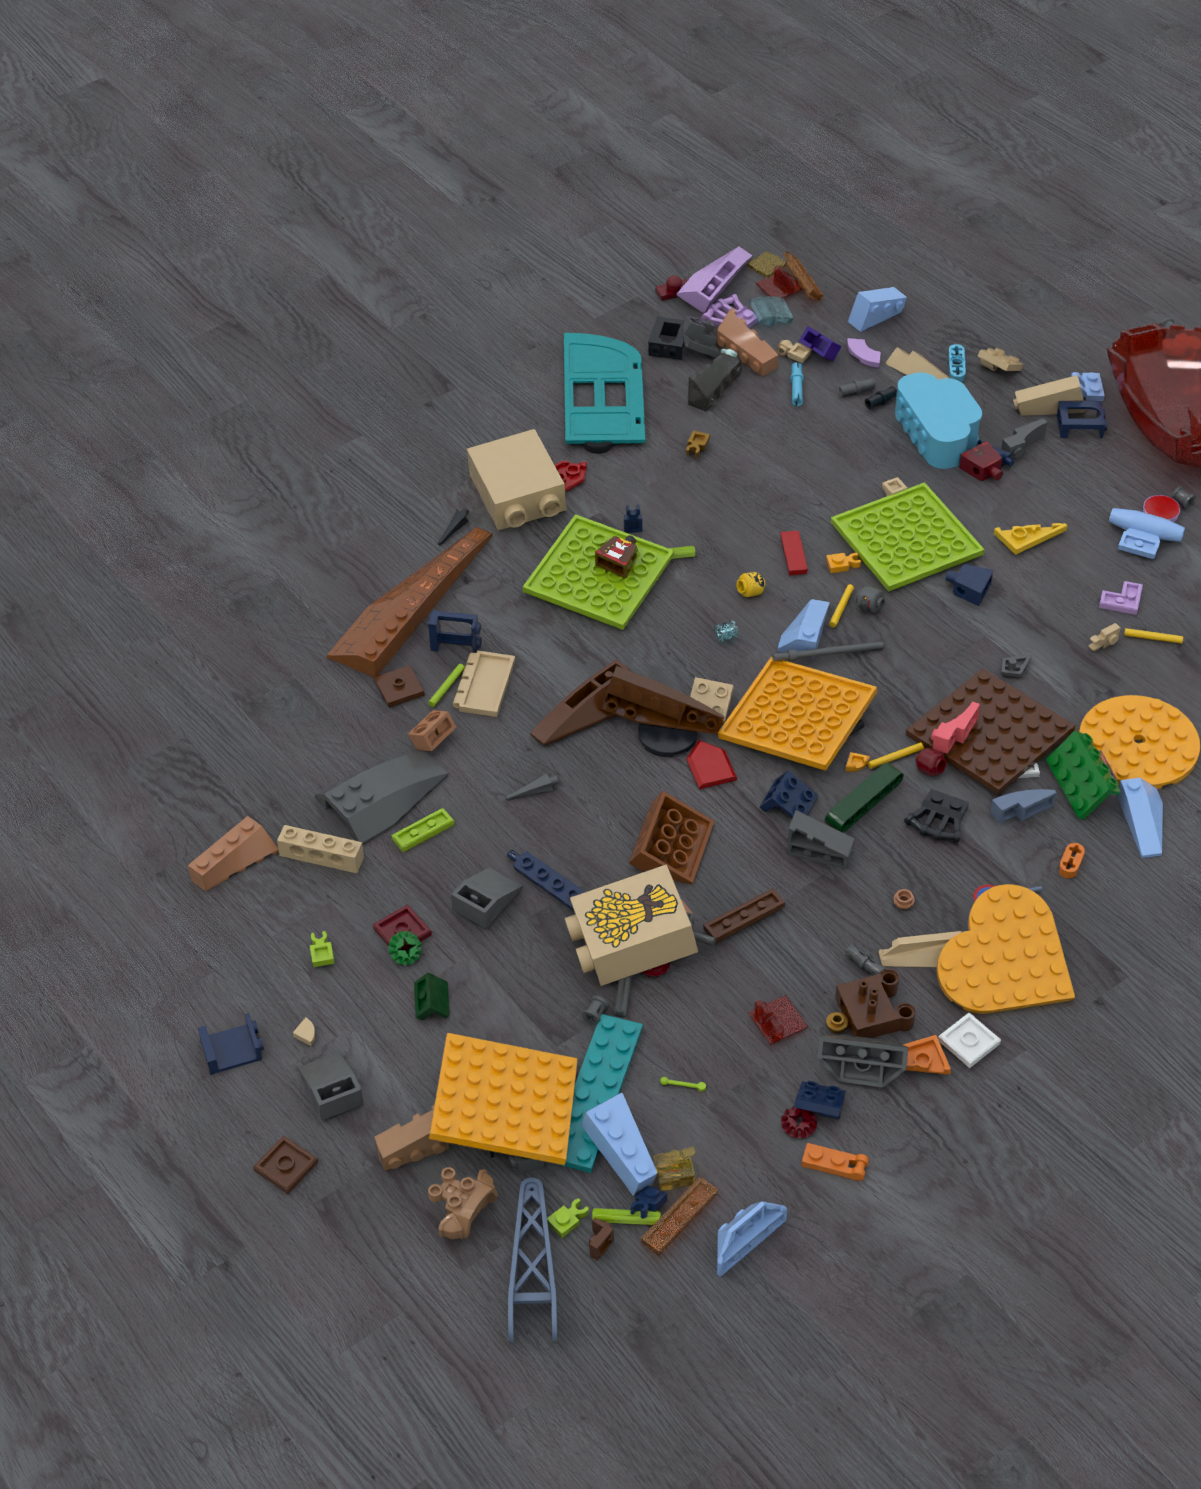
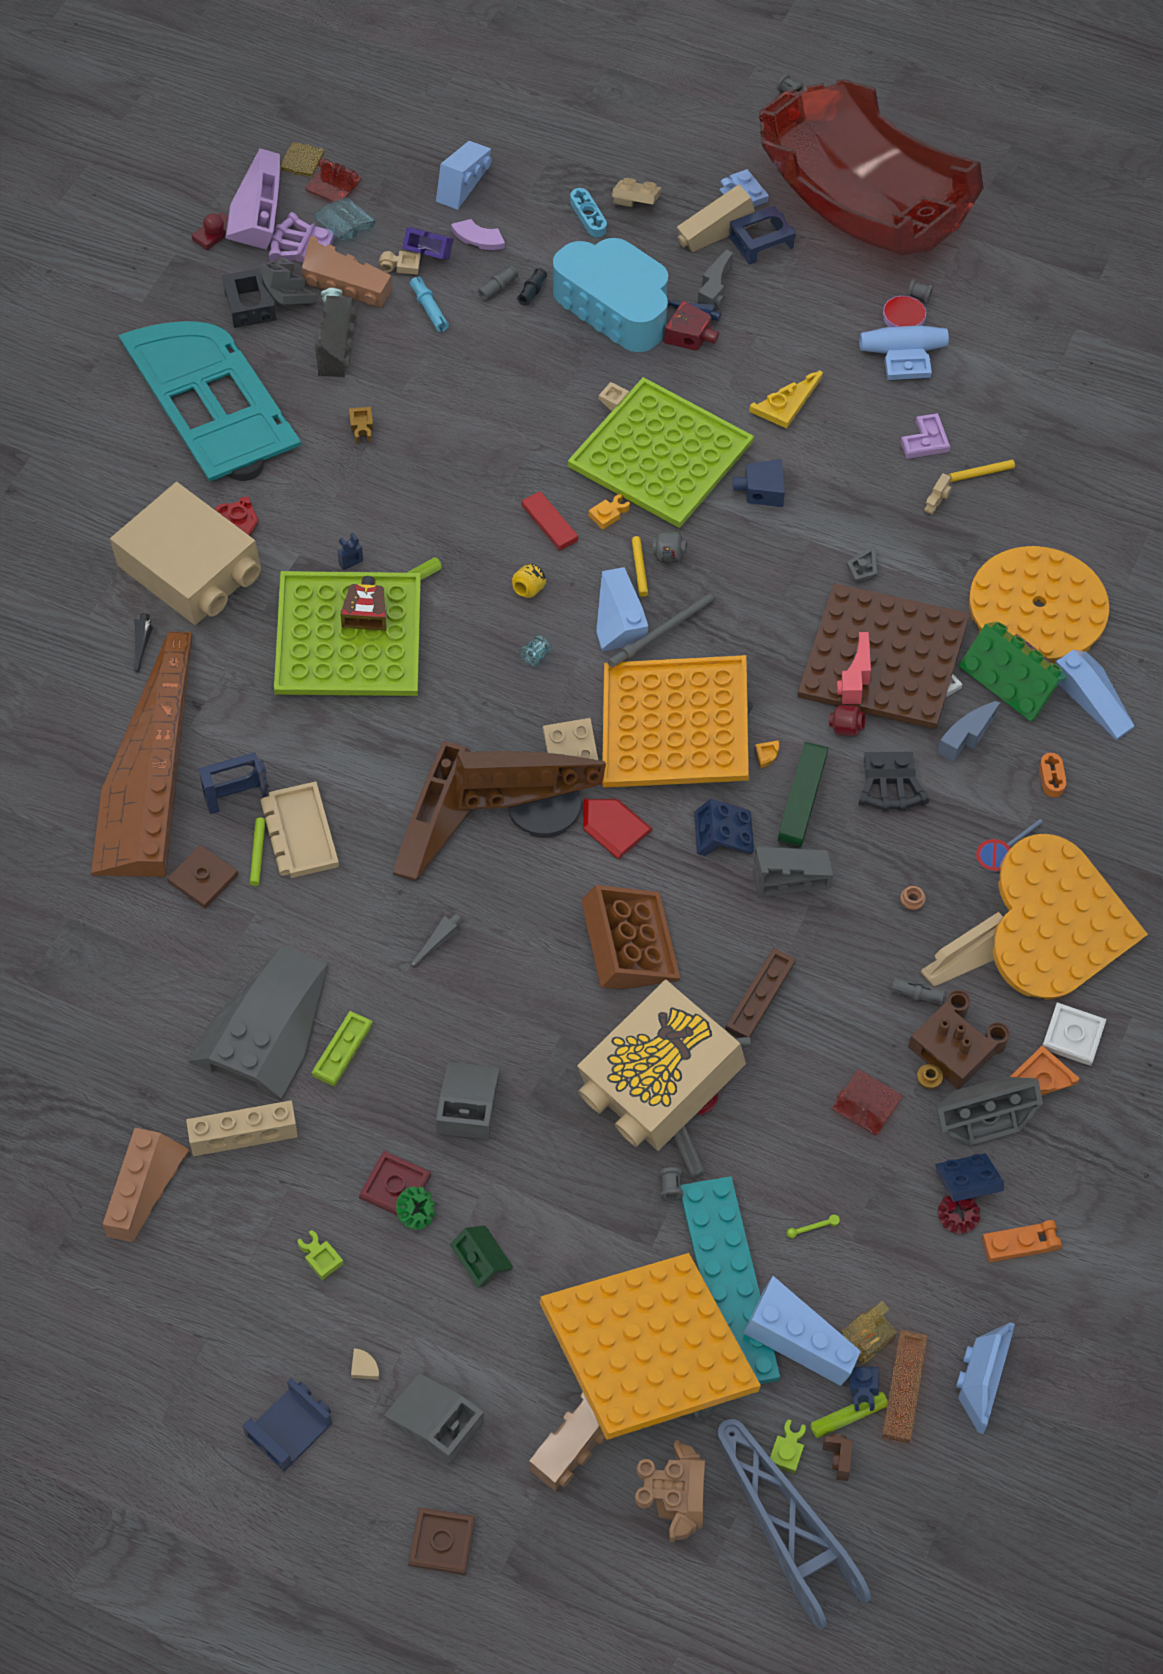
camera: 30 degrees left, 10 degrees up
nougat brick [408,710,456,751] -> none
dark blue plate [507,849,585,911] -> none
clear orange plate [783,251,824,301] -> none
yellow bar [868,742,924,769] -> none
tan wedge [886,347,951,380] -> none

